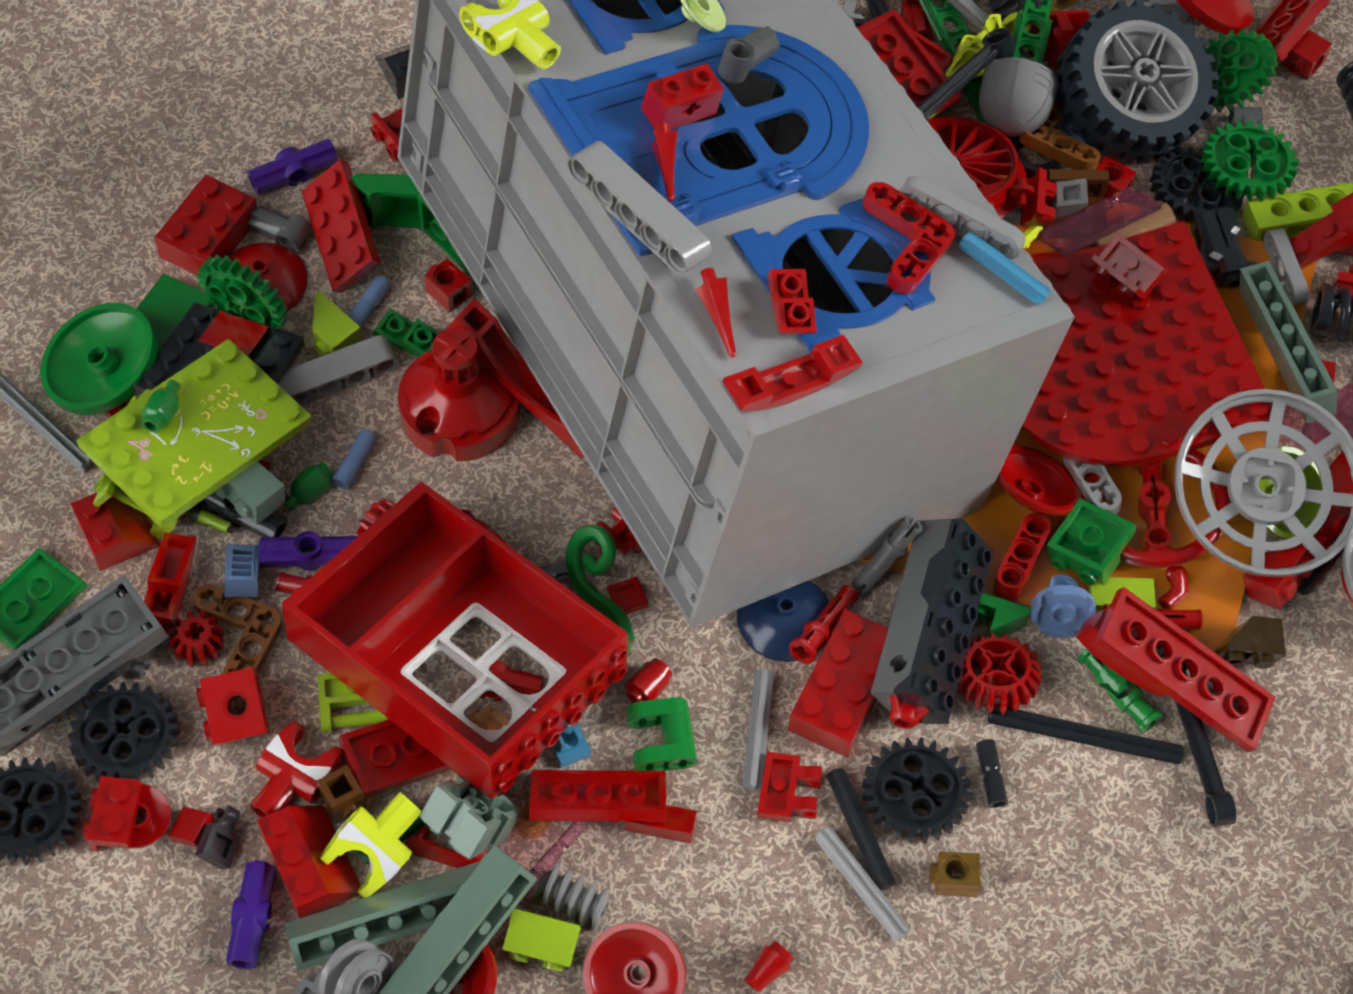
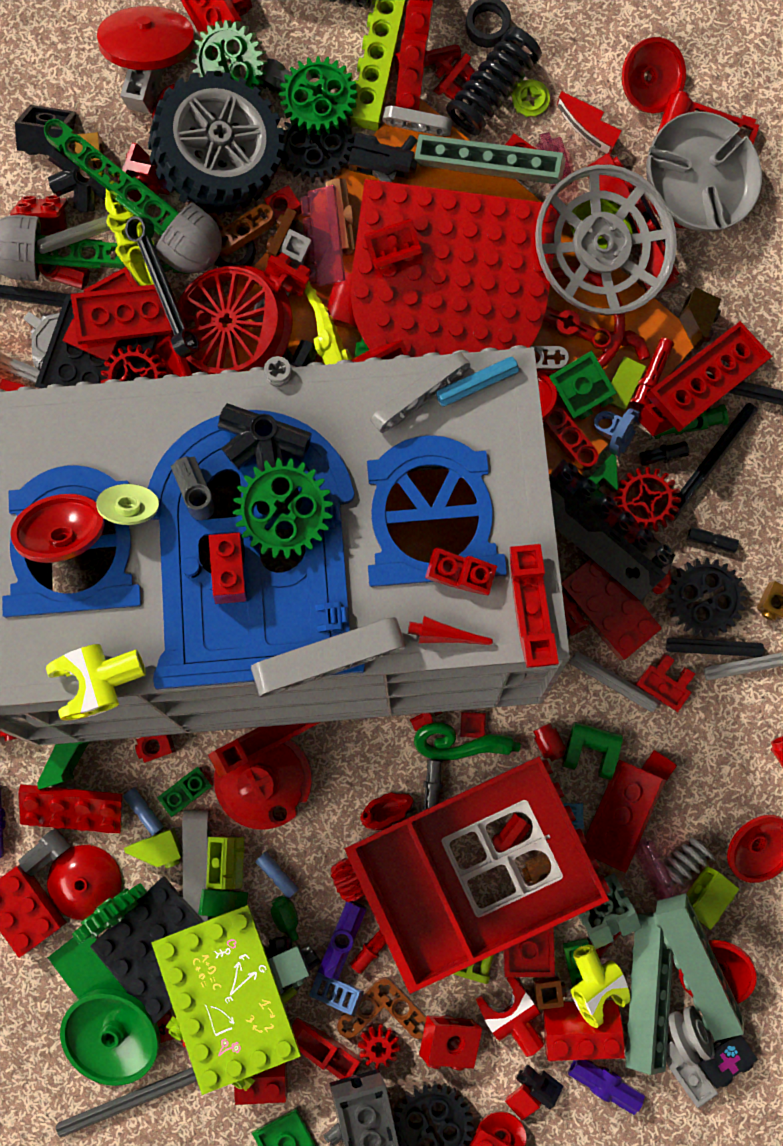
camera: 60 degrees left, 25 degrees up
green plant [142,380,180,433] -> none
red sticker [198,311,269,356] -> none
red piece [651,123,678,202] -> none
red beam [862,182,955,294] -> none
none -> green slope [198,888,248,917]
none -> lime brick [206,836,245,889]
none -> black piece [218,403,312,472]
none -> green gear [233,458,334,558]
none -> light grey bush [264,356,292,387]
none -> black axle [639,441,689,465]

